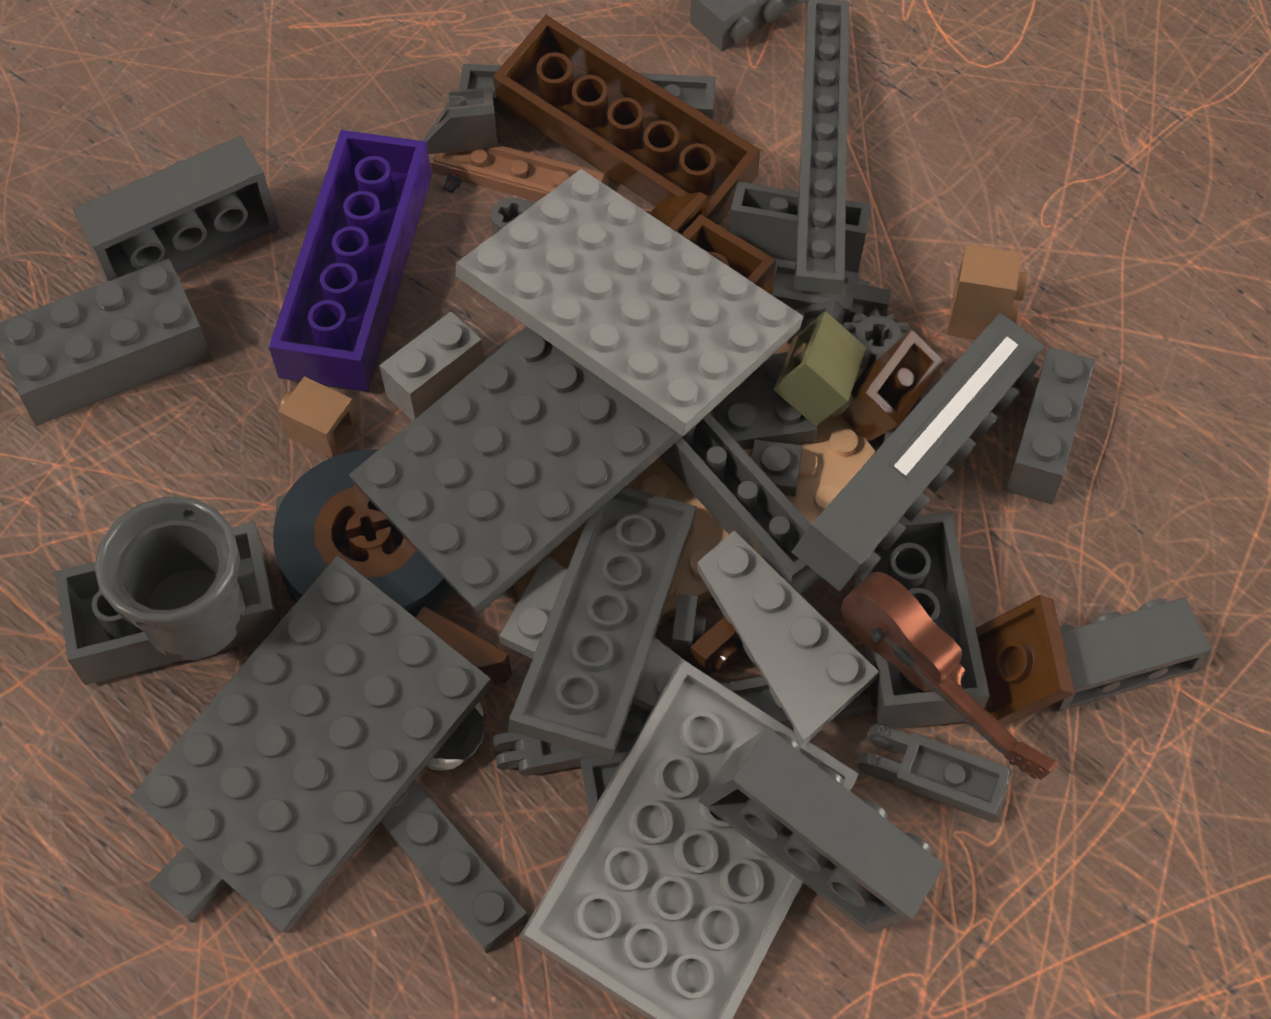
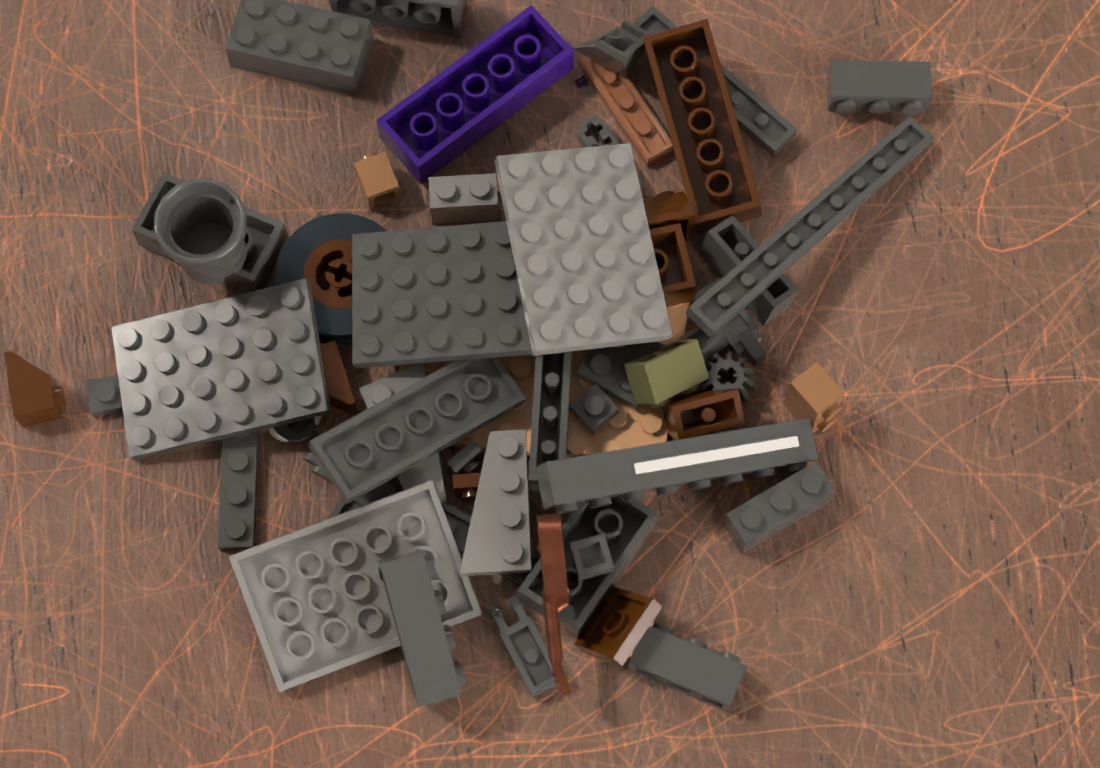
camera: 40 degrees right, 10 degrees up
none -> reddish brown slope [3,351,66,427]
none -> dark grey plate [569,534,614,580]

